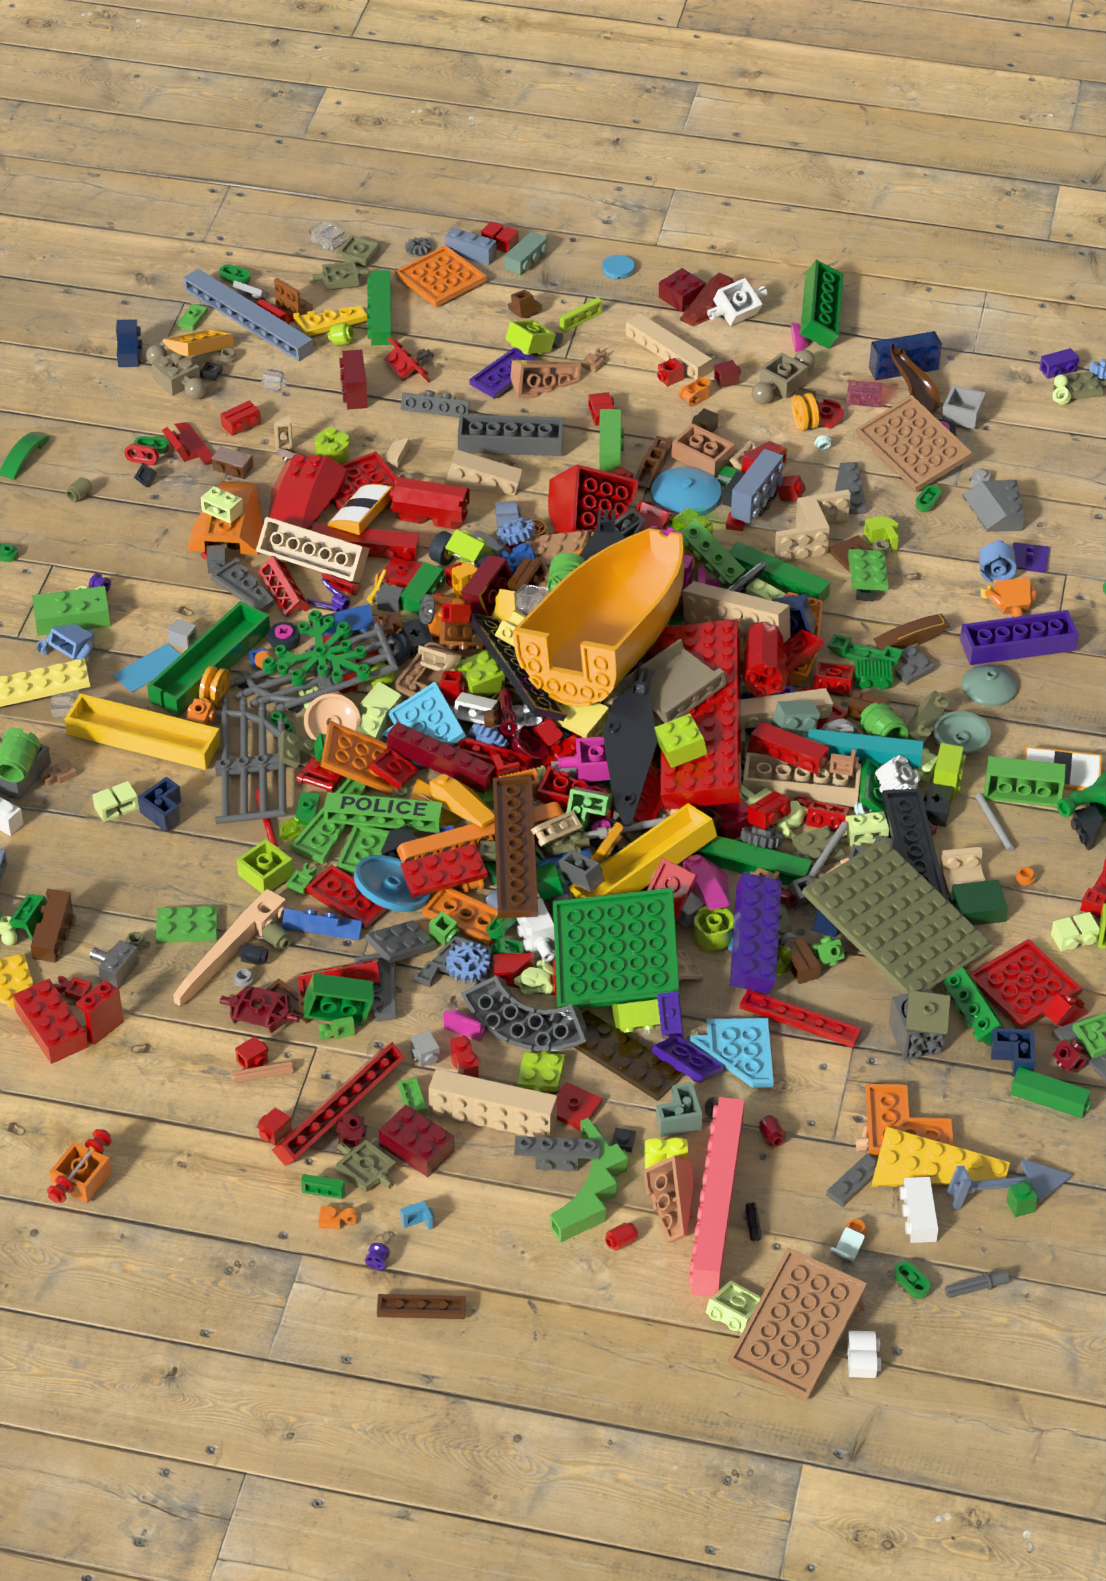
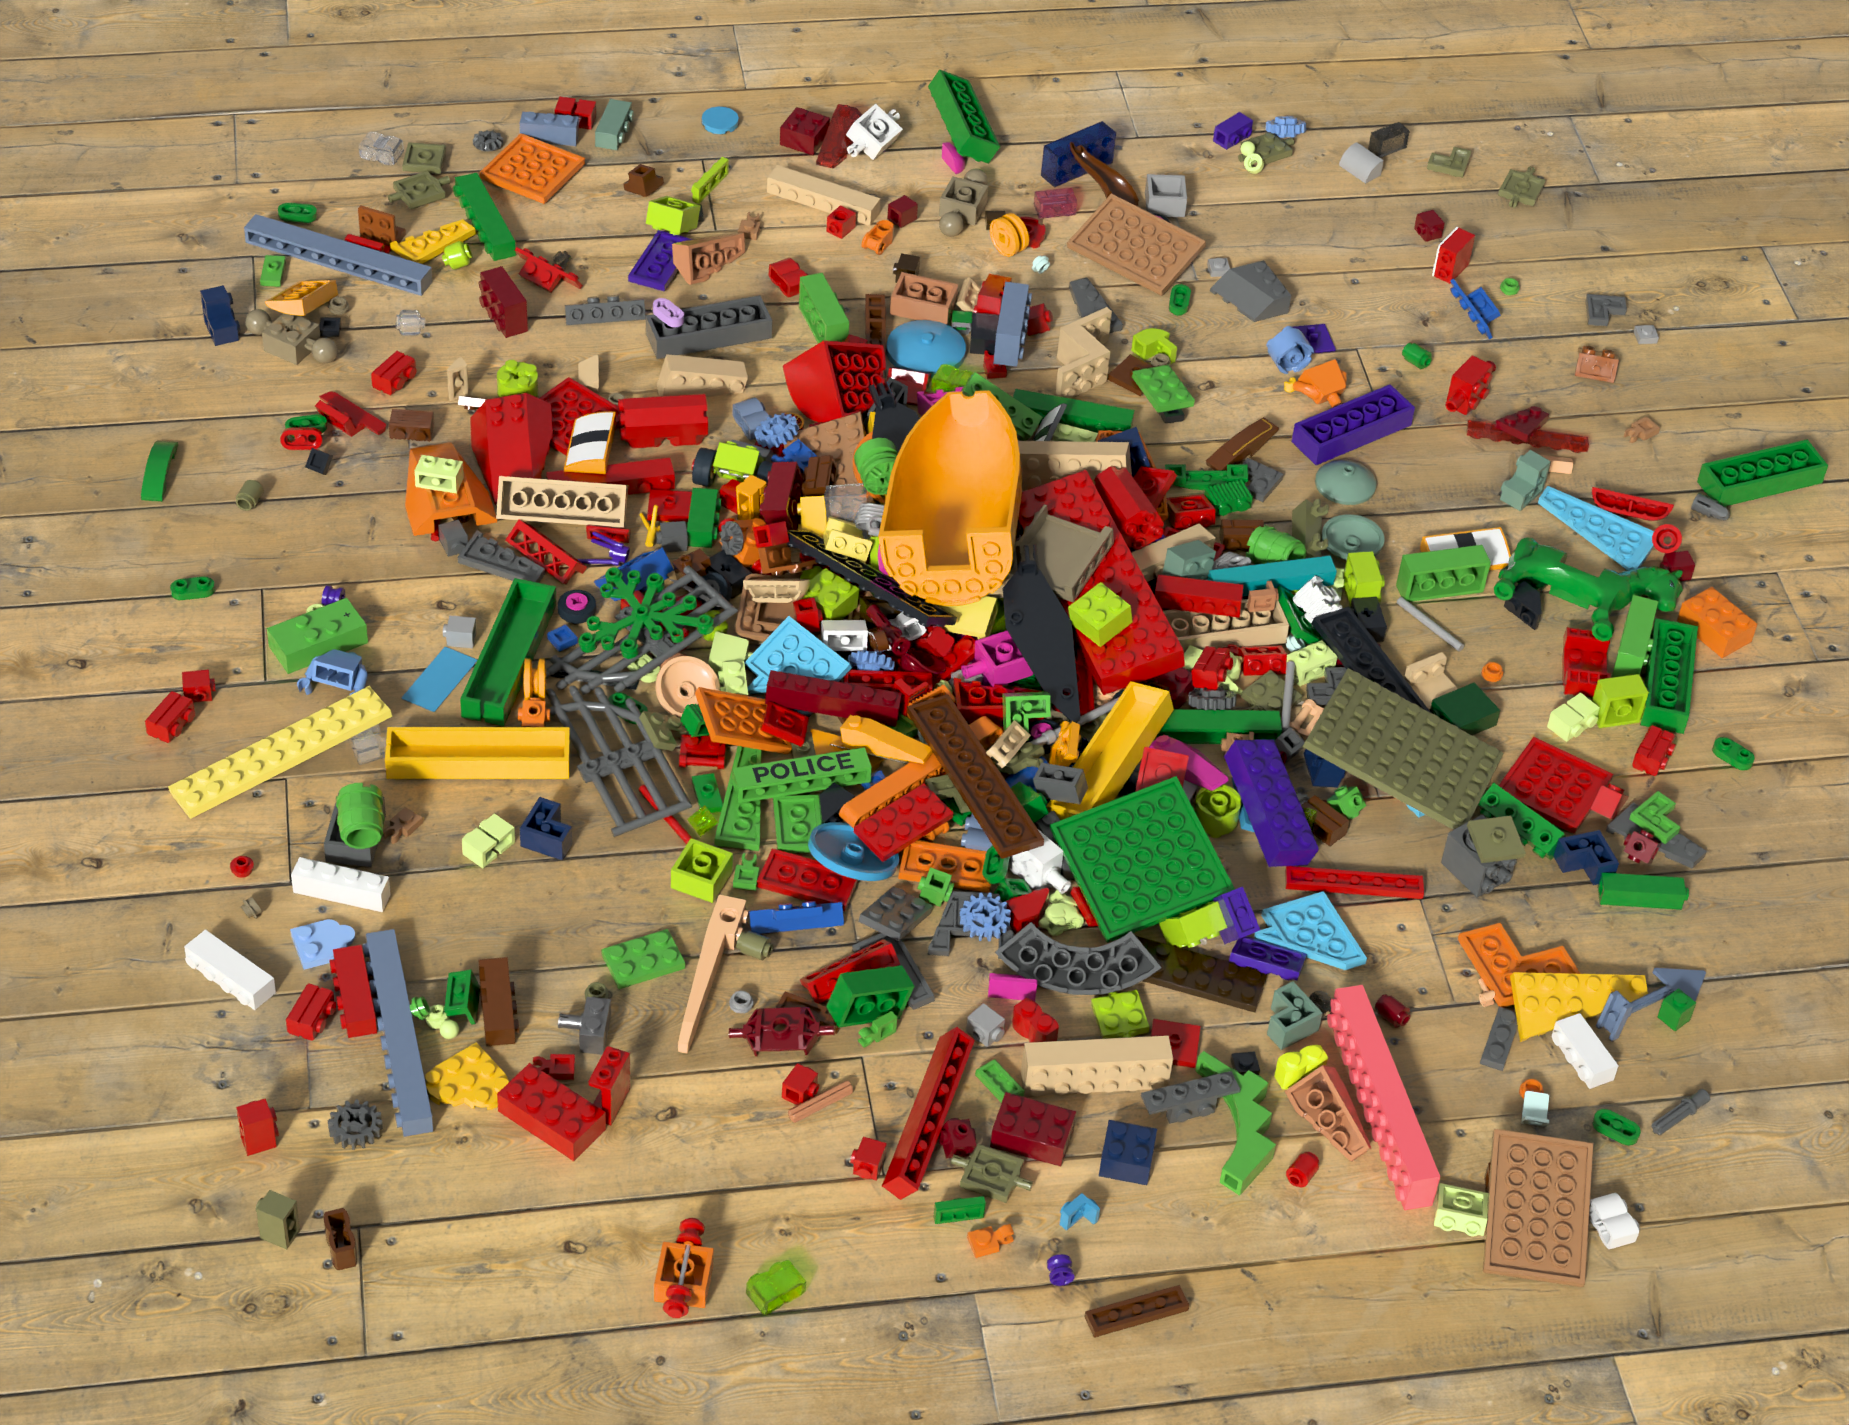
camera: 25 degrees left, 0 degrees up
plate [232,281,269,300] -> none
black brick [238,942,269,966] -> none
orange plate [255,651,273,669] -> none
black axle [745,1202,762,1241] -> none
none -> lavender beam [653,298,684,327]
none -> clear neon green brick [746,1260,806,1315]
none -> dark blue brick [1099,1120,1157,1185]

